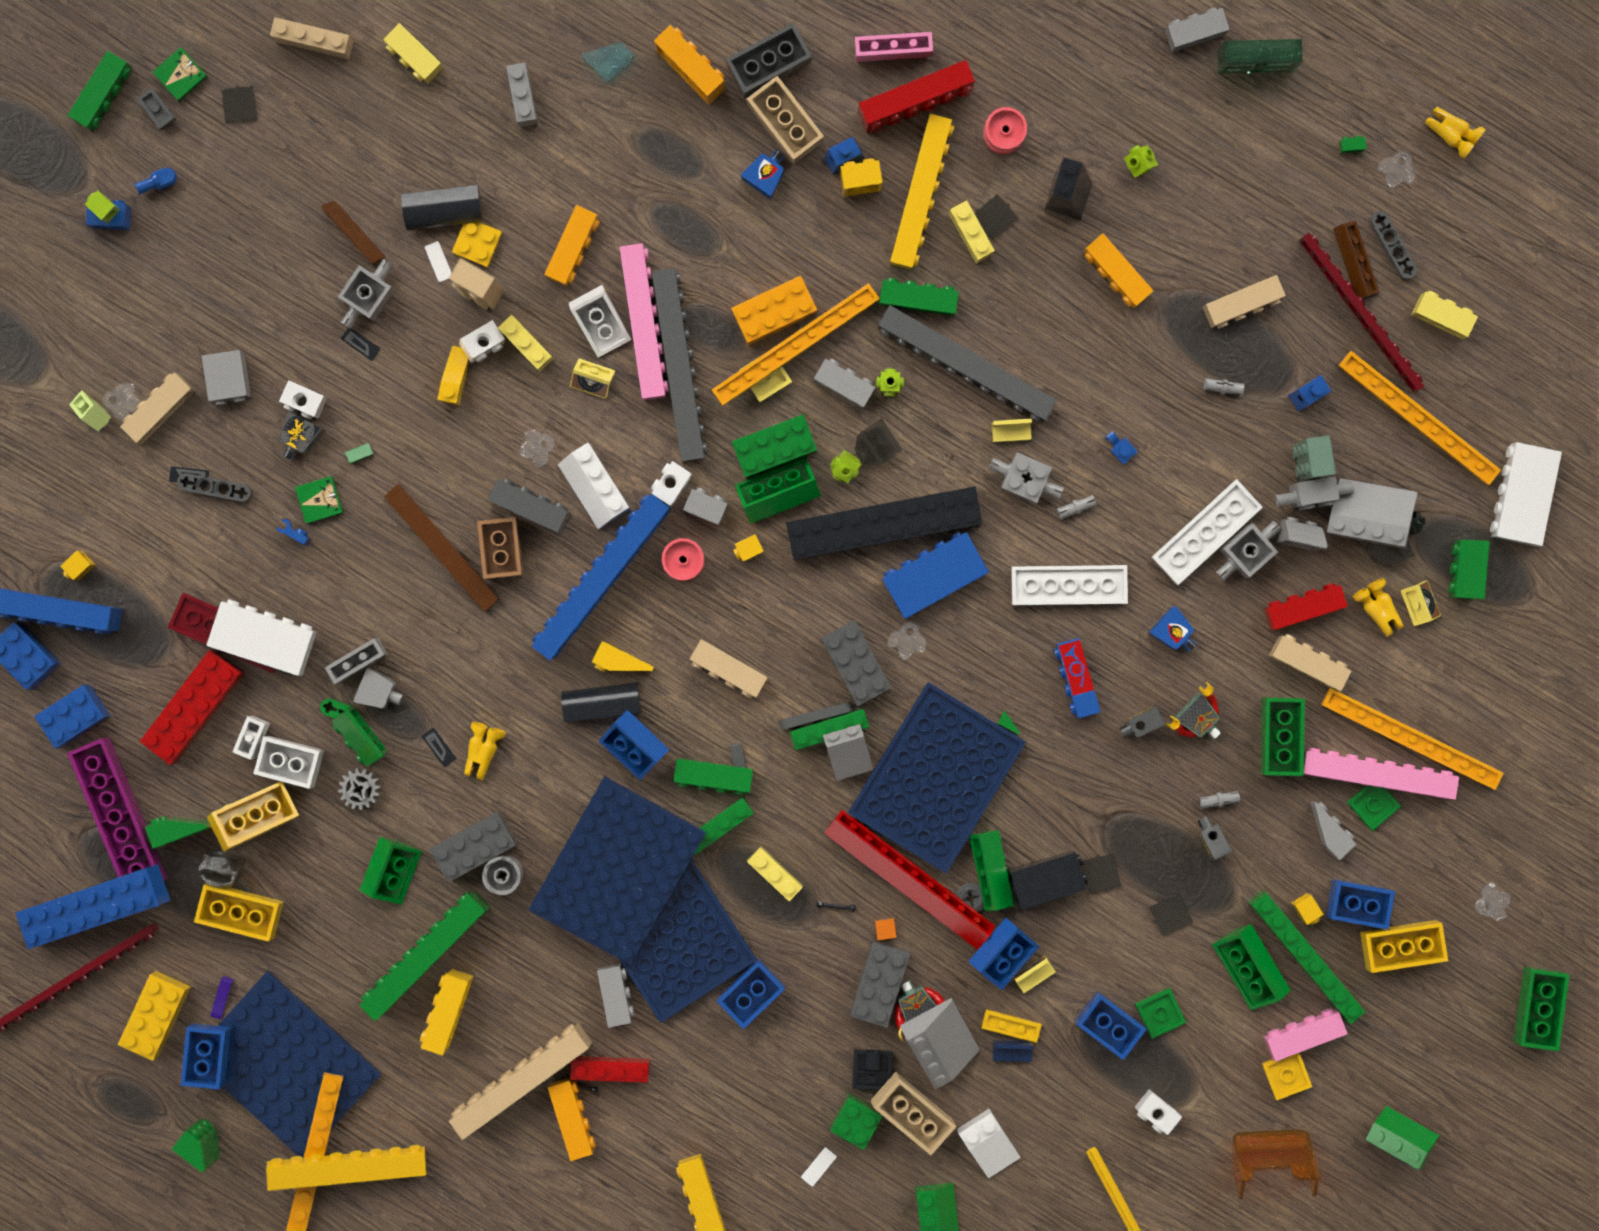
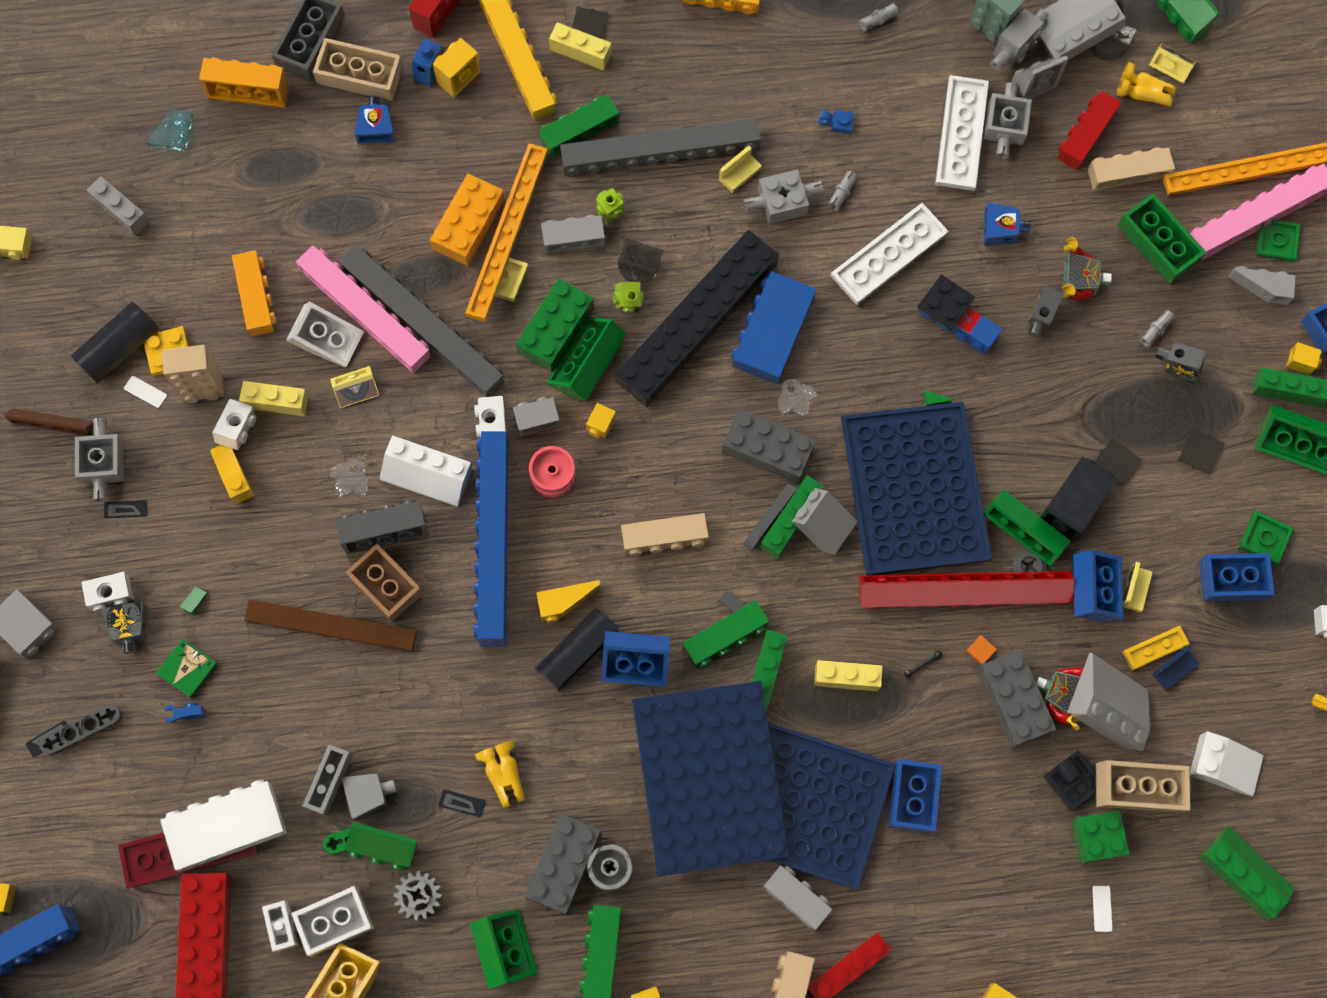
camera: 45 degrees left, 15 degrees down
none -> black plate [917,274,975,330]

